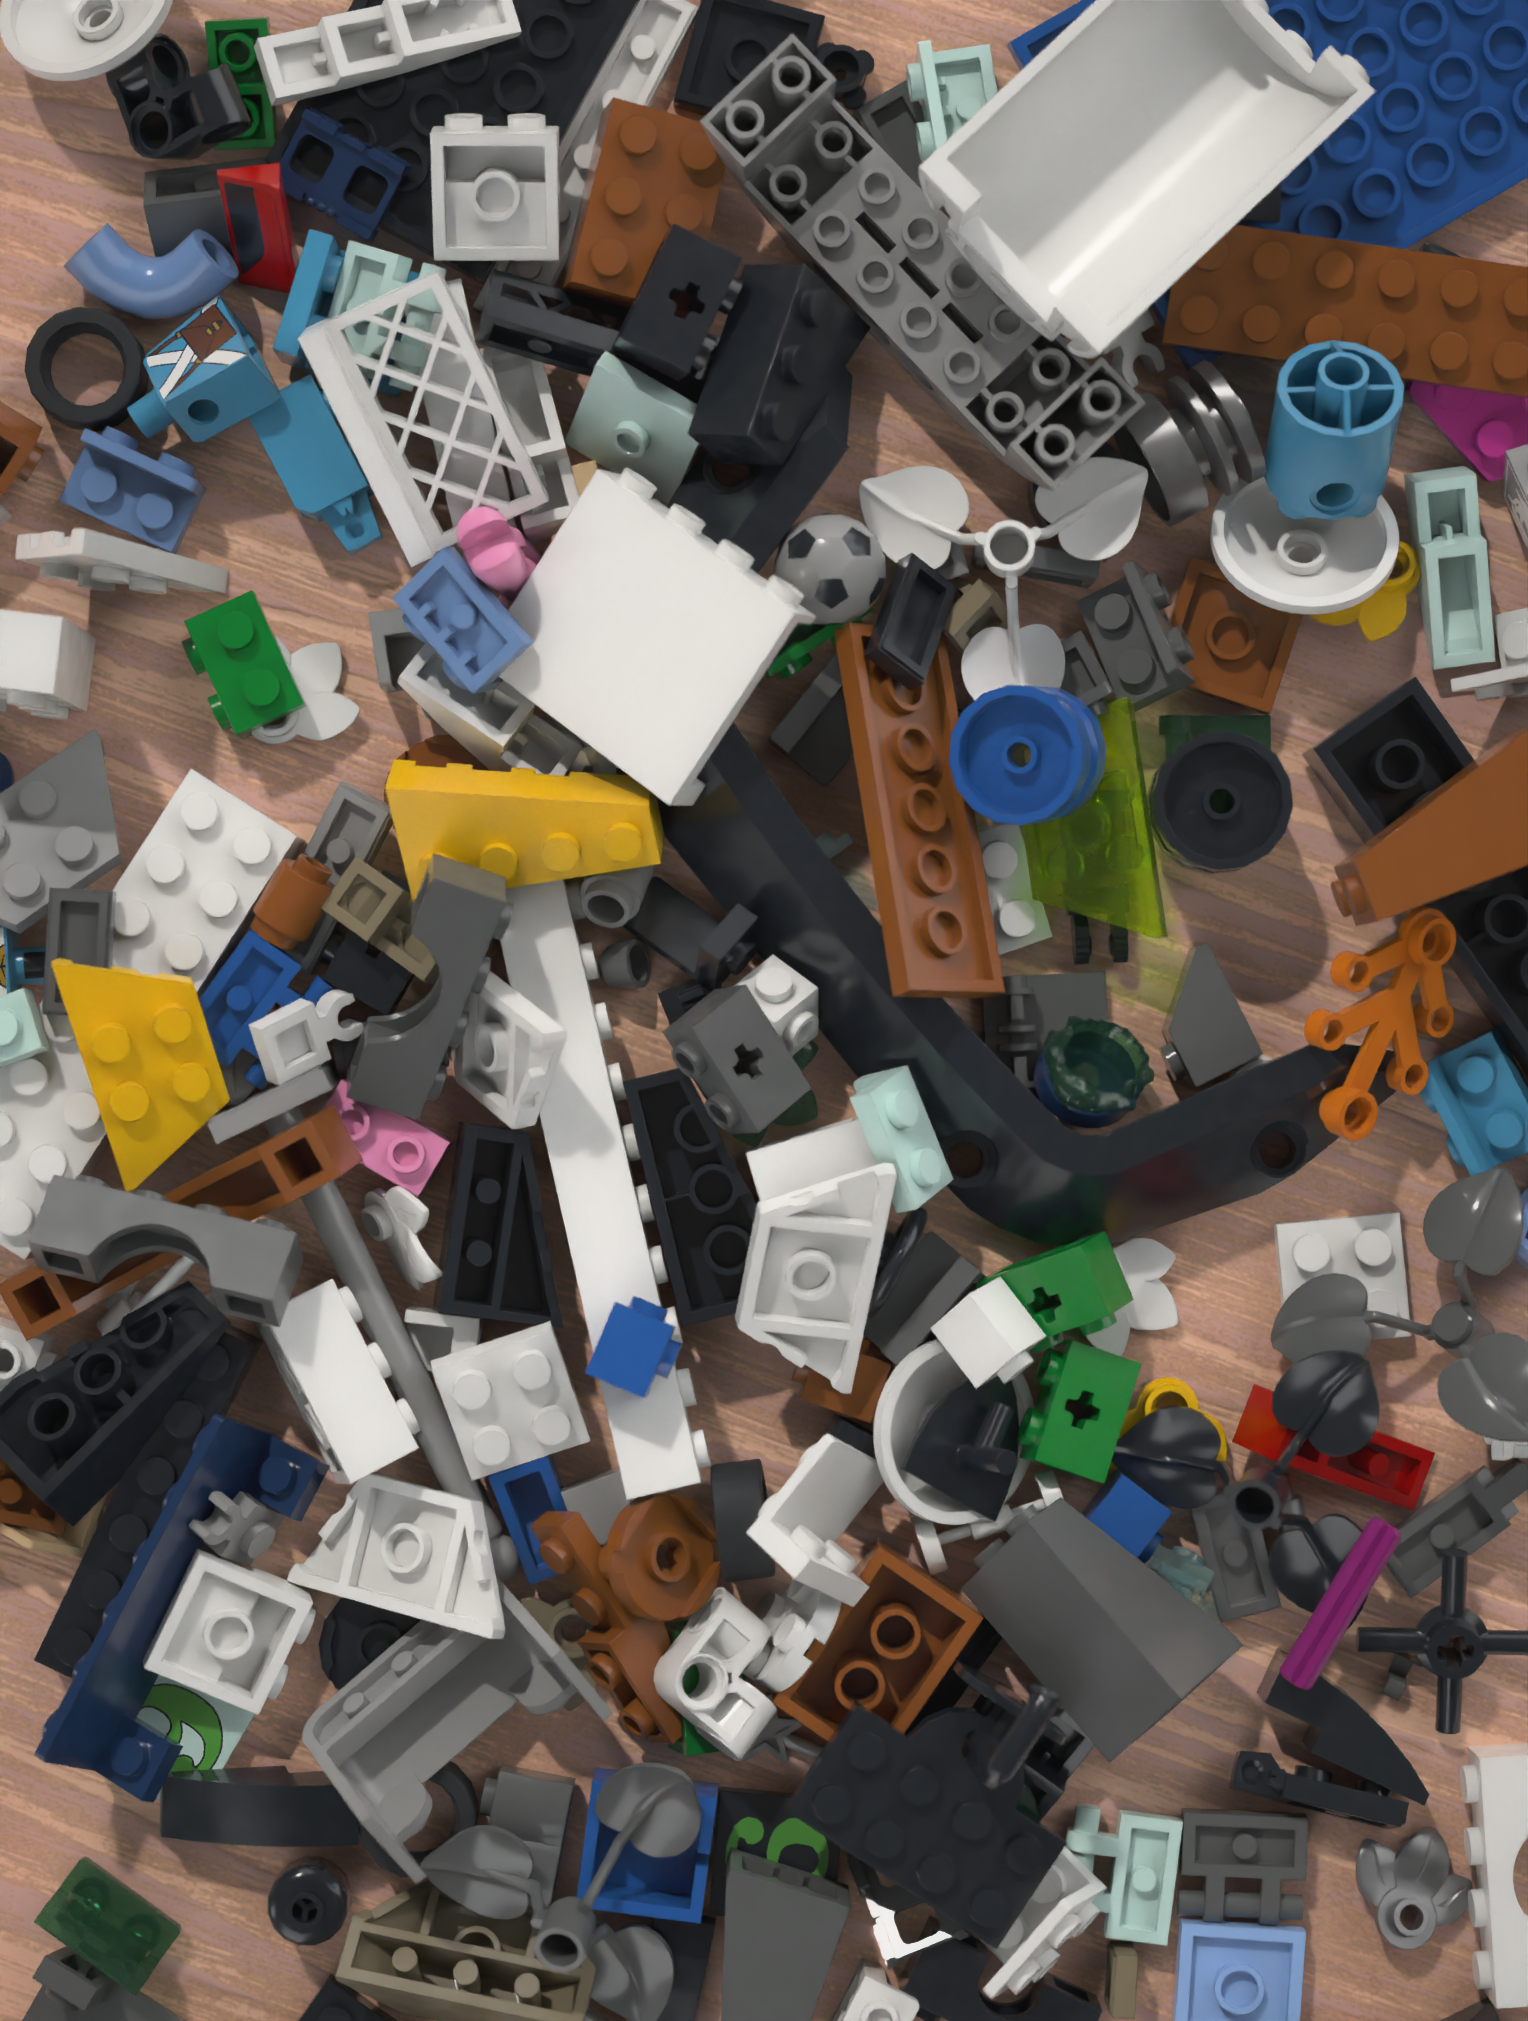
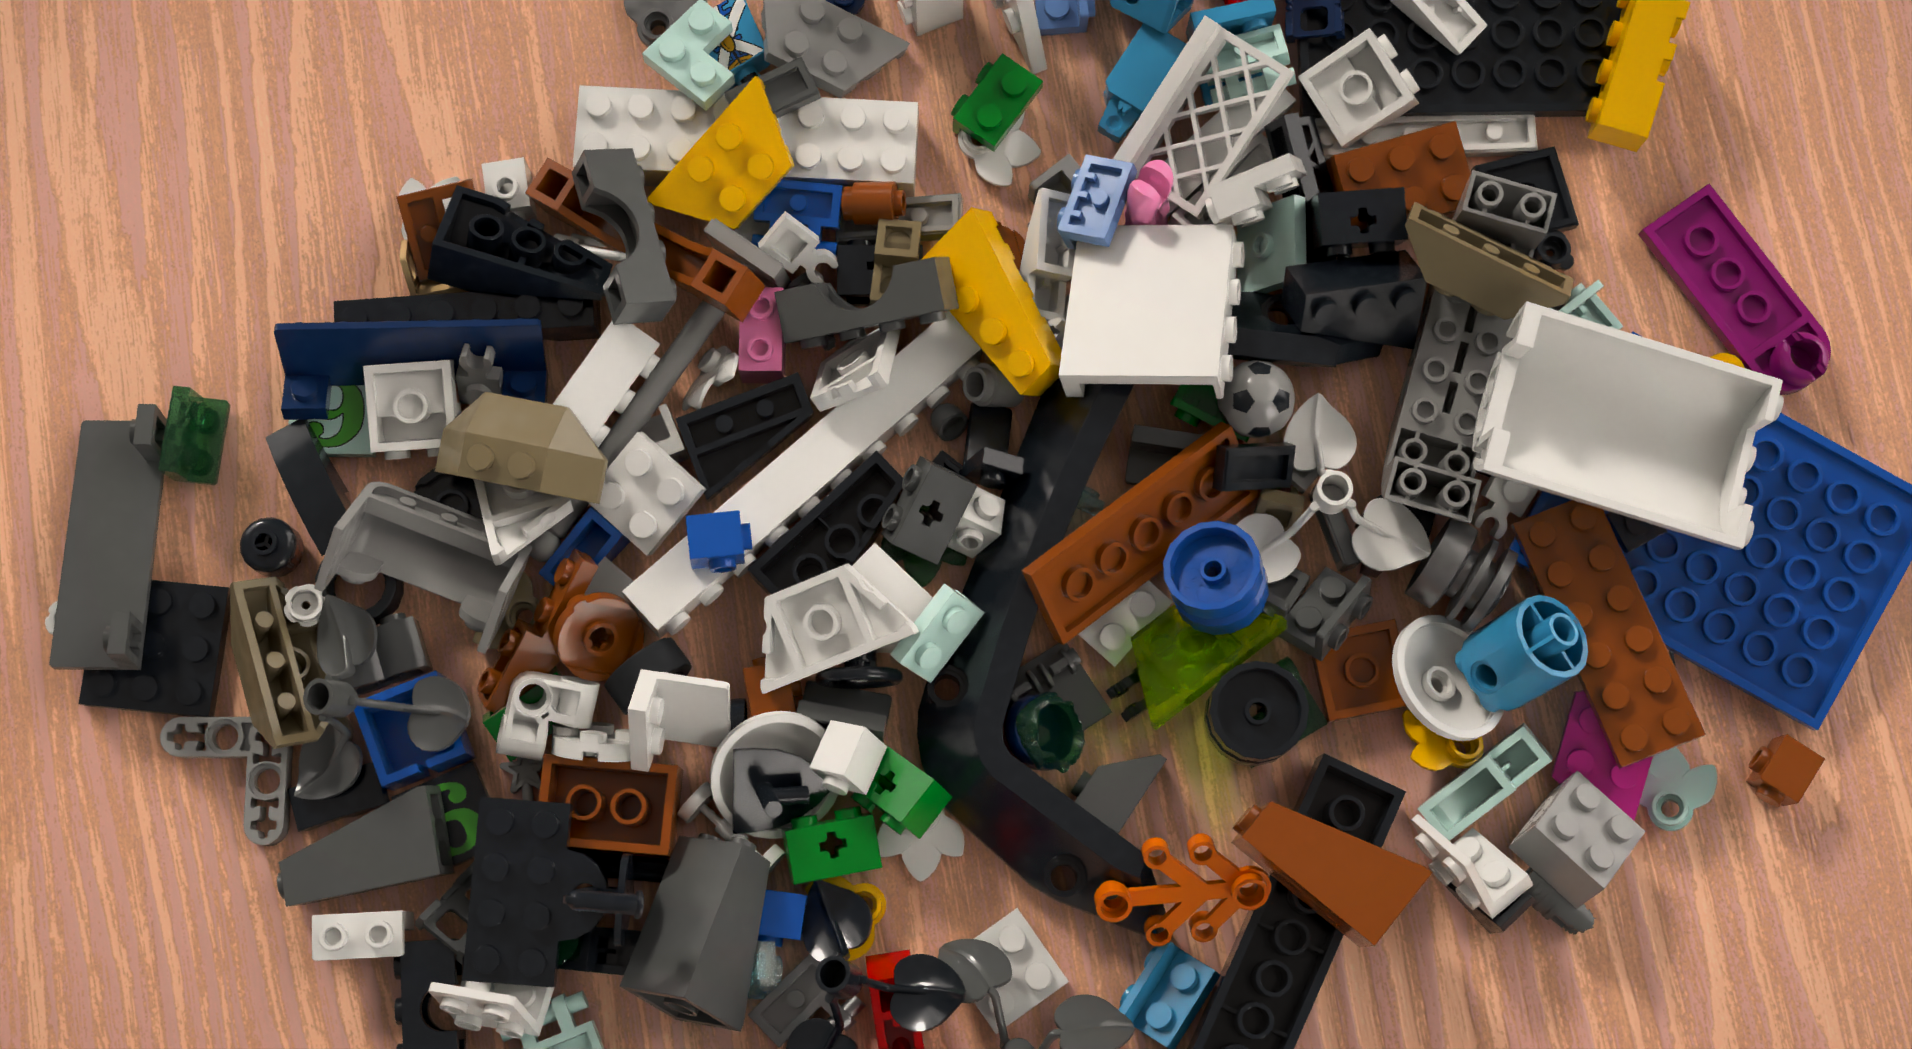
camera: 60 degrees right, 10 degrees down
none -> white plate [284,584,325,627]
none -> dark tan wedge [435,392,608,504]
none -> white plate [1205,153,1307,228]
none -> dark tan wedge [1405,202,1574,320]

